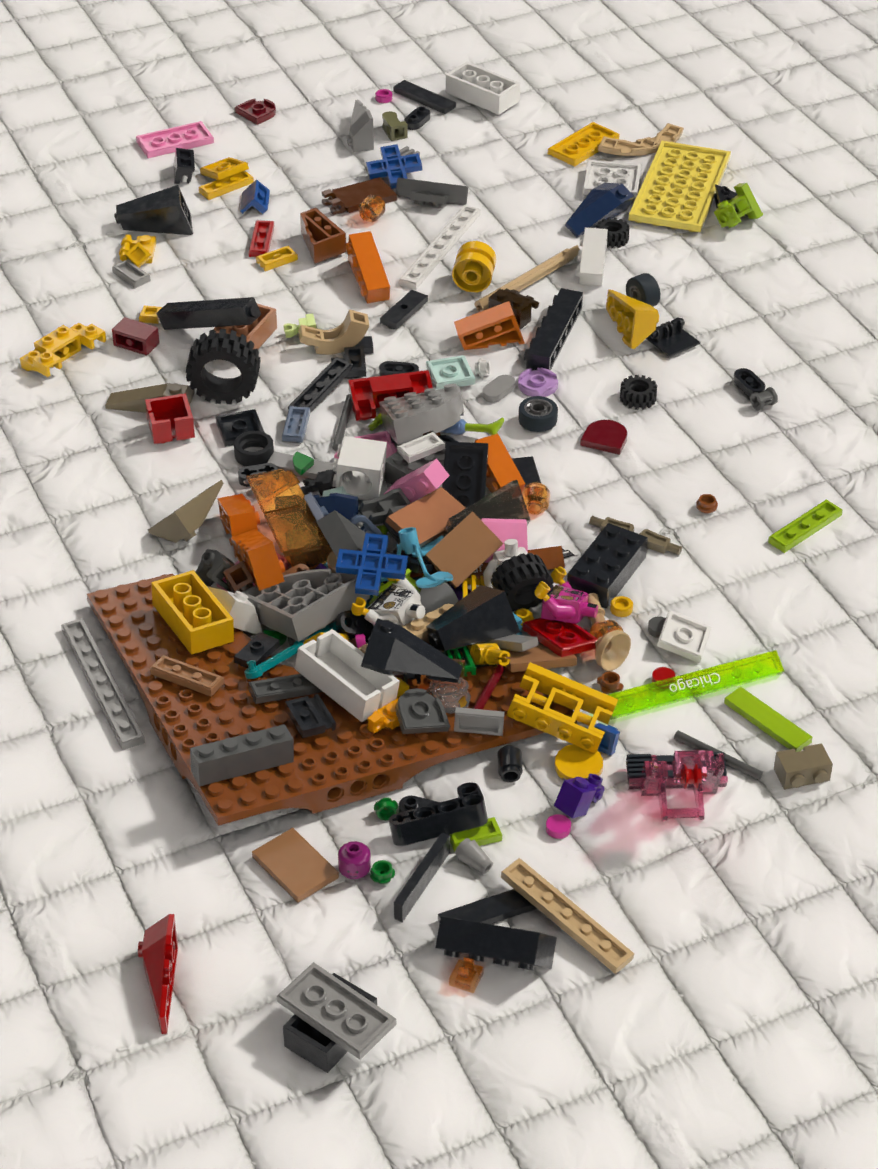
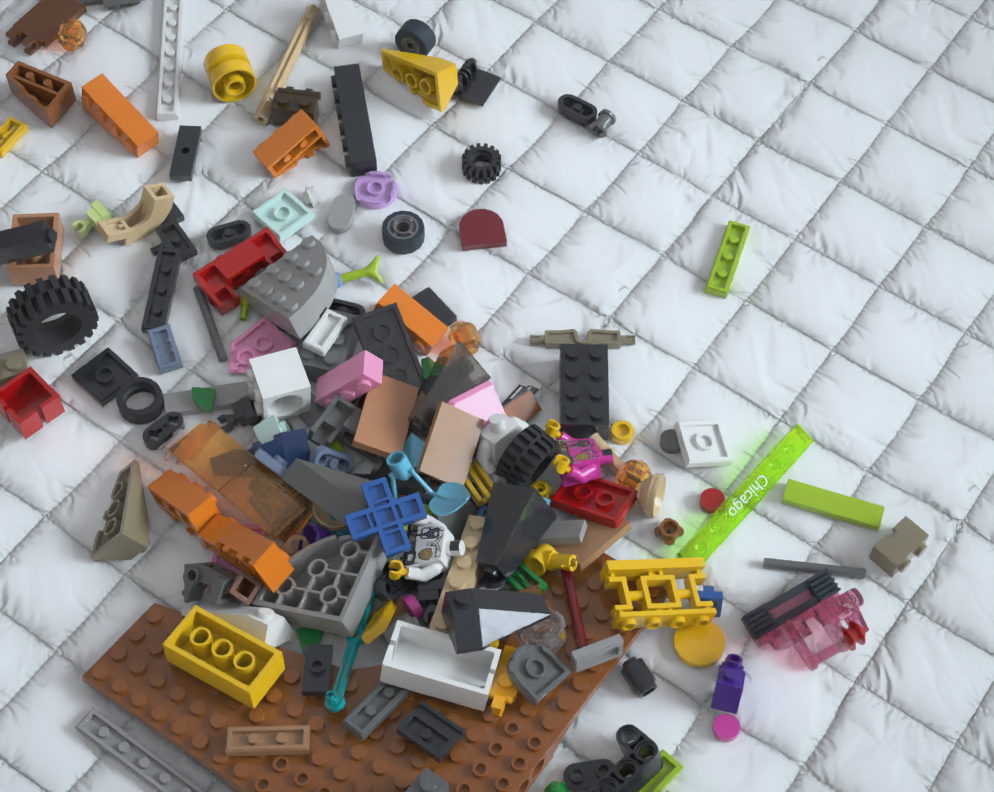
camera: 30 degrees left, 15 degrees up
dark orange plate [696,494,718,513] -> none

